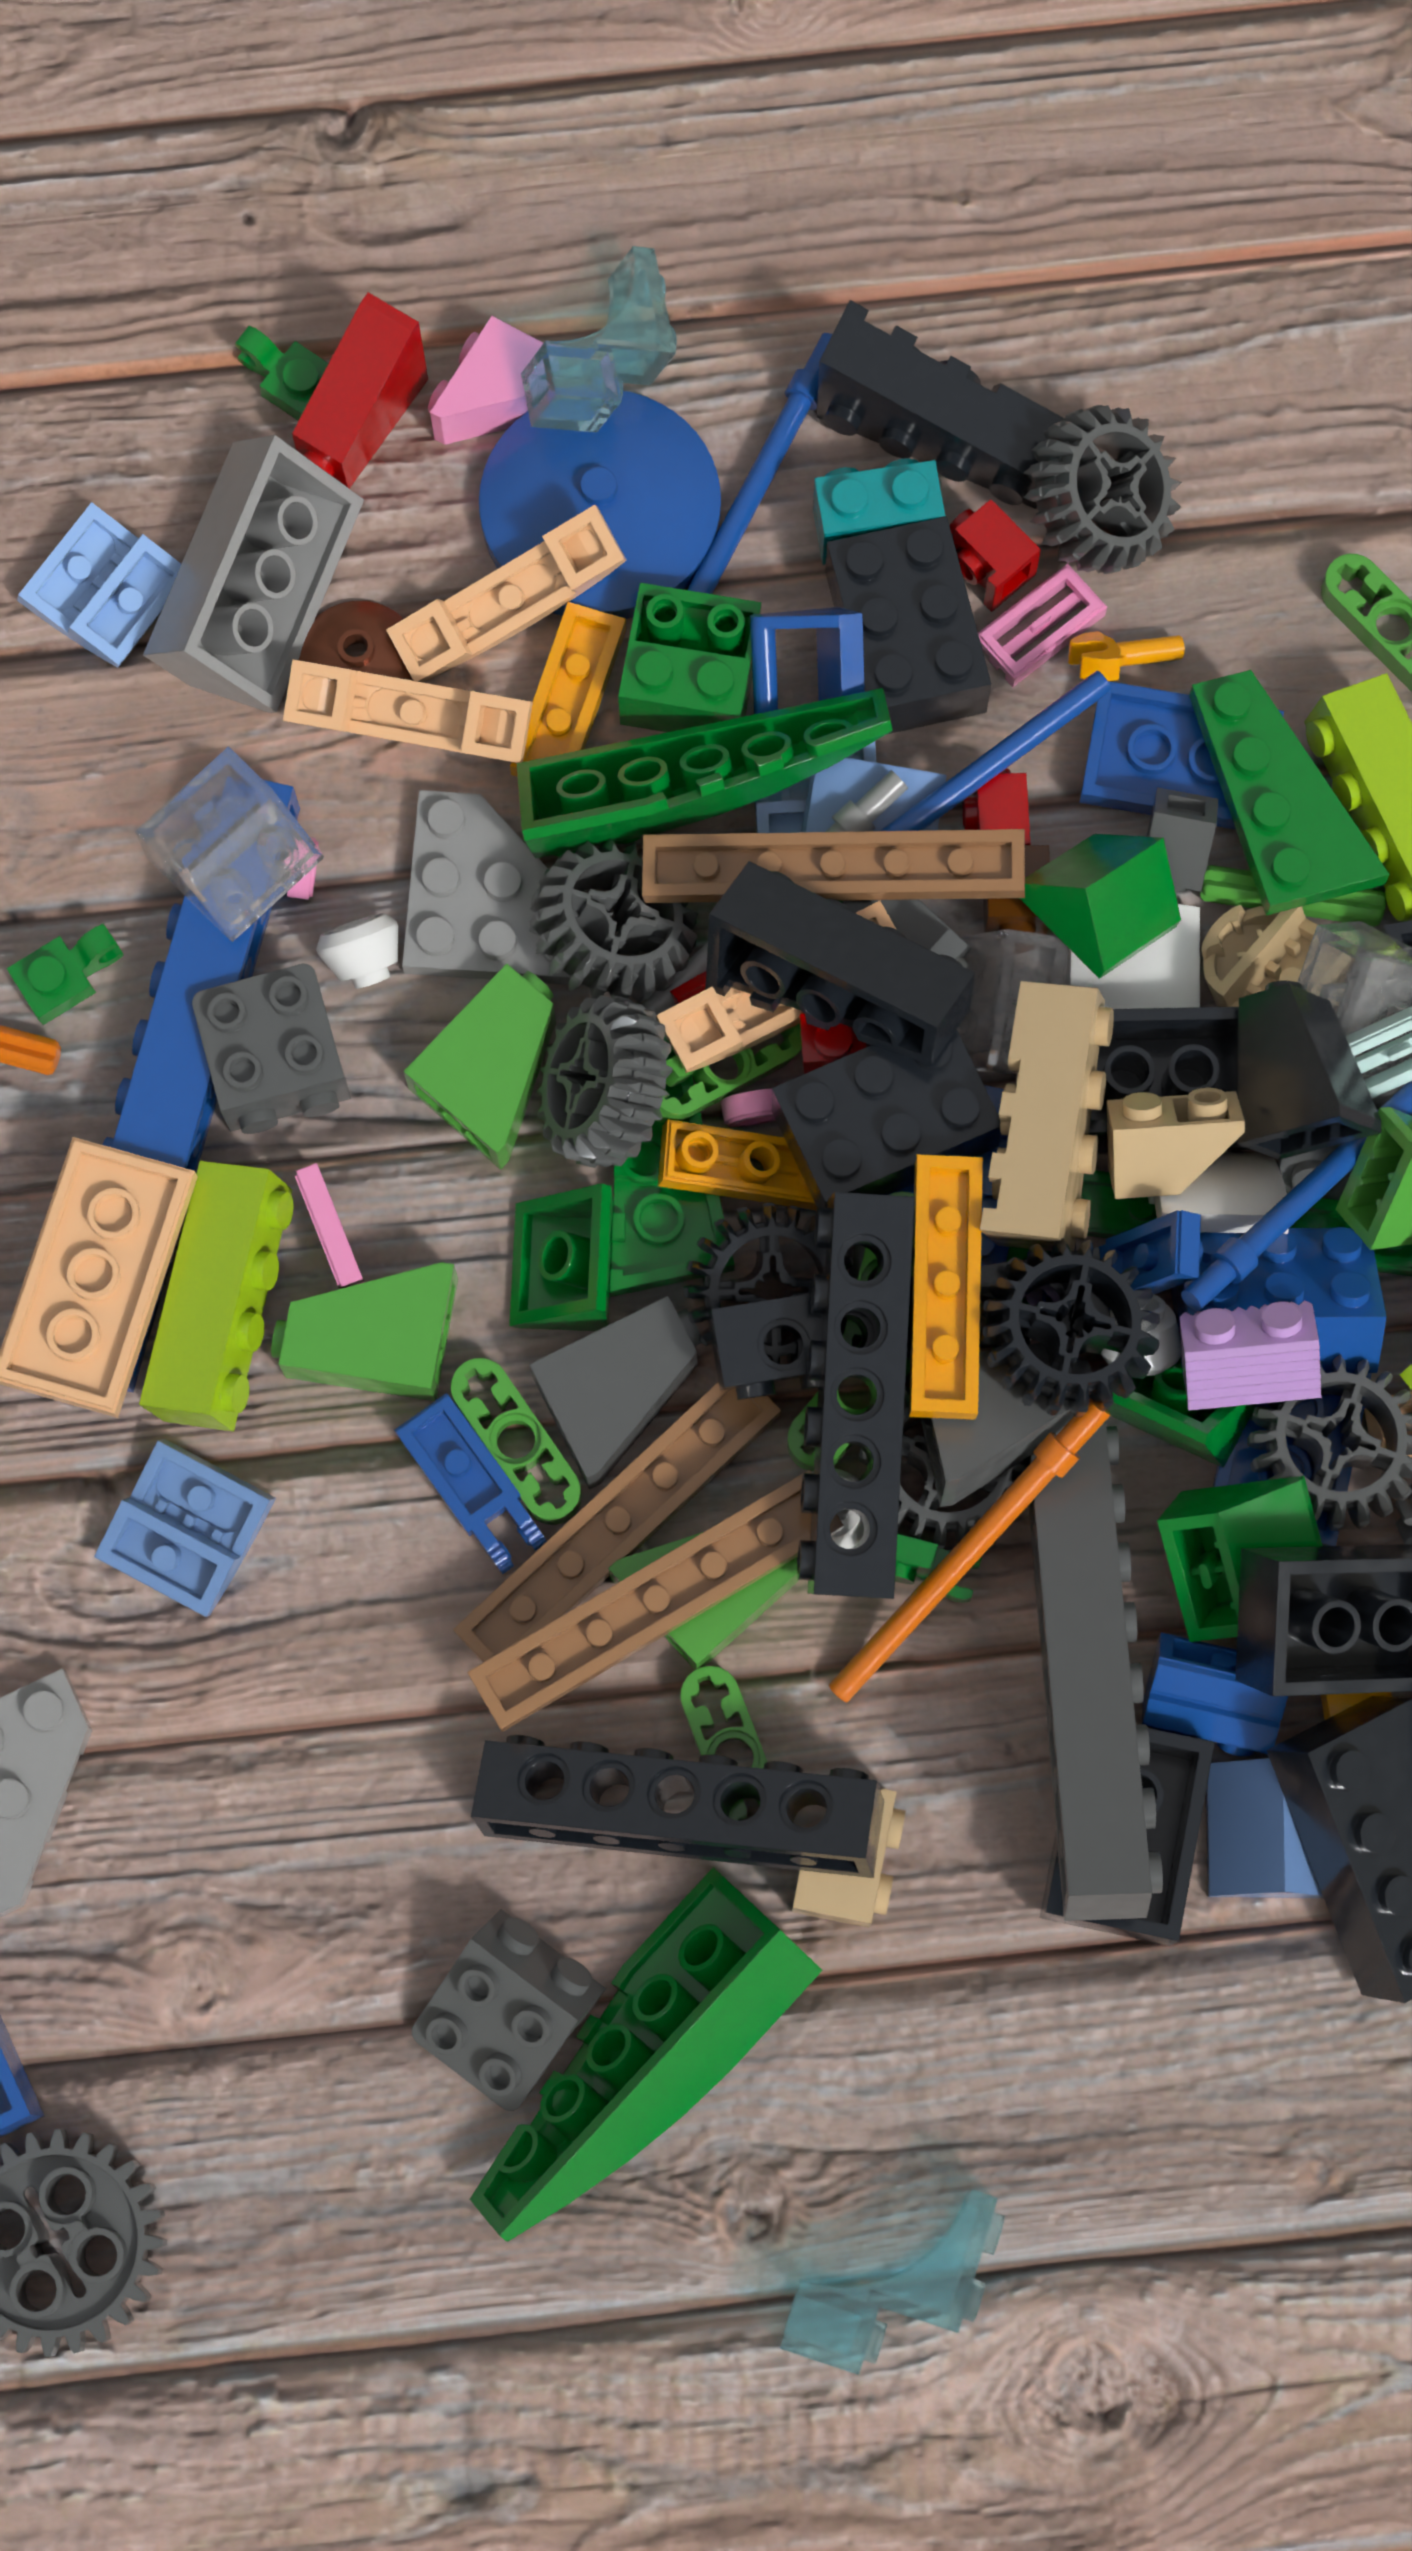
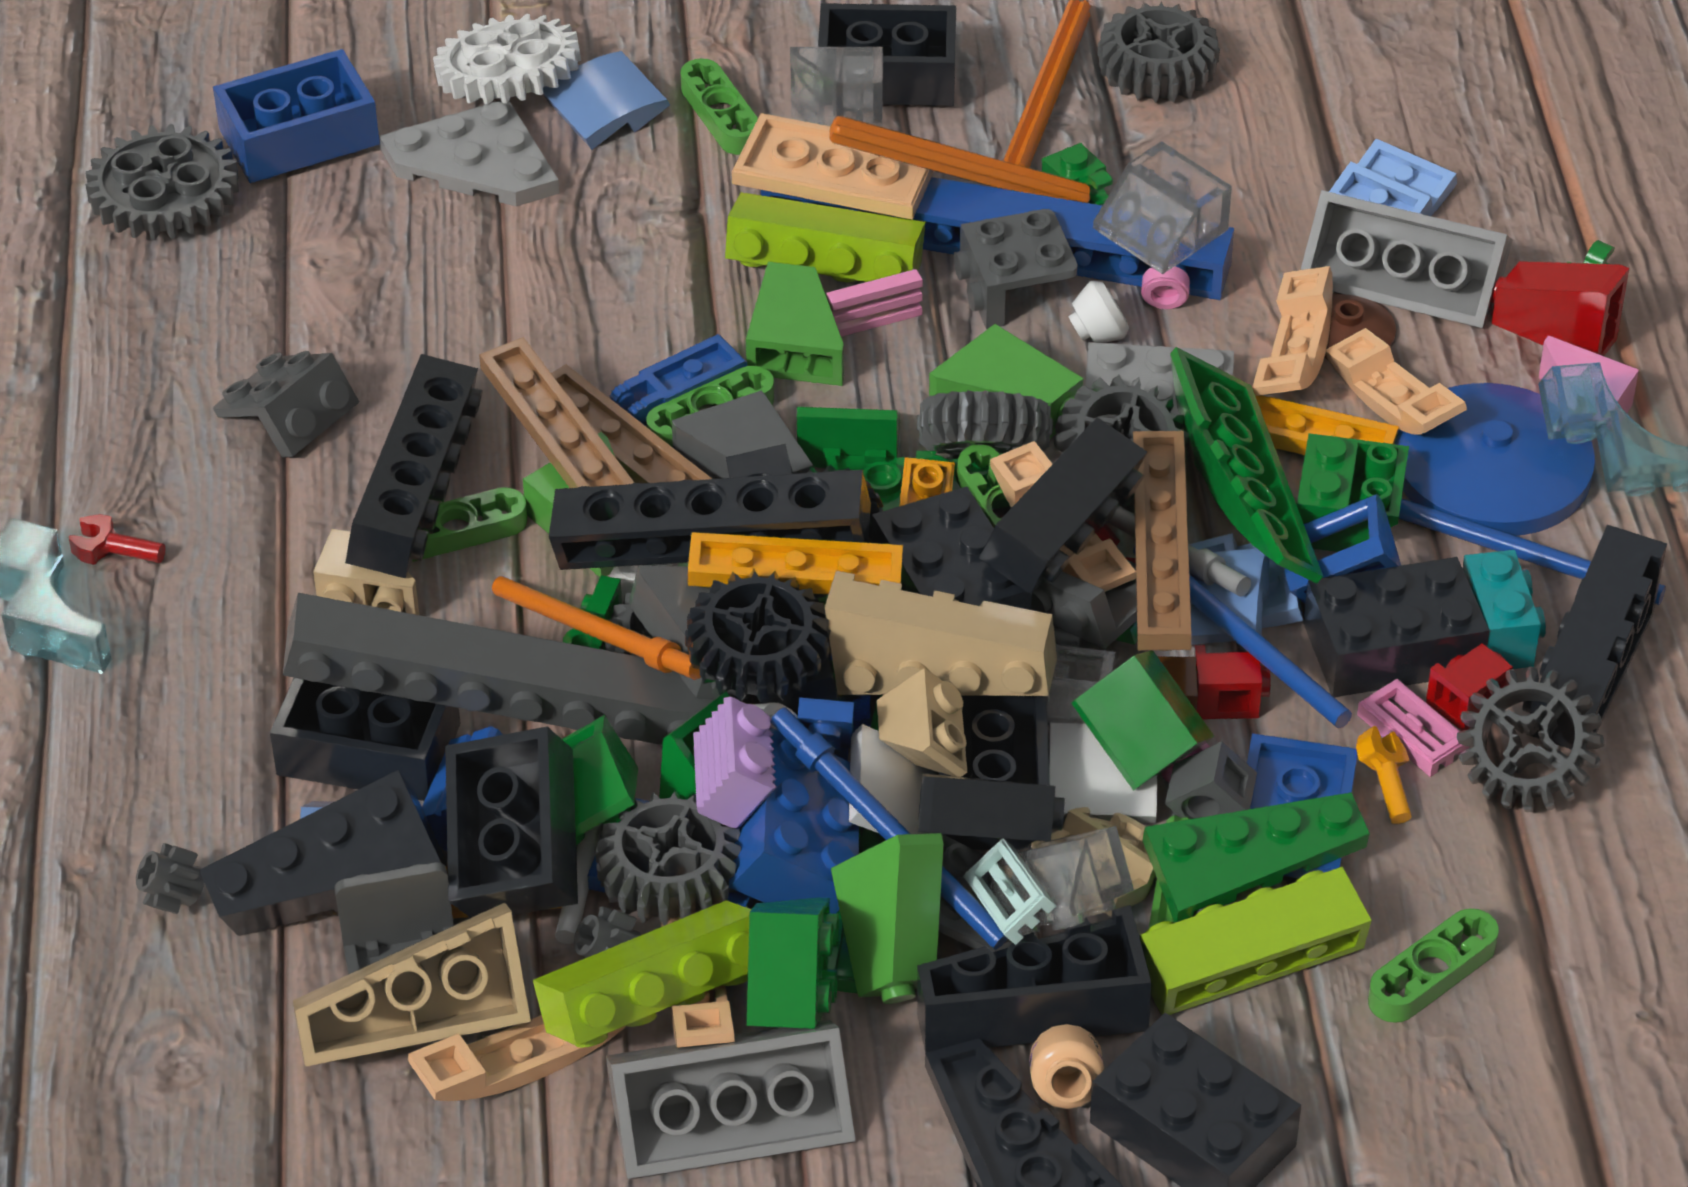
camera: 90 degrees right, 30 degrees down
medium blue slope [94,1439,276,1617] -> none
green wedge [469,1867,823,2242] -> none
none -> red bar [68,514,166,565]
none -> dark grey gear [136,843,204,914]
none -> orange axle [829,116,1090,203]

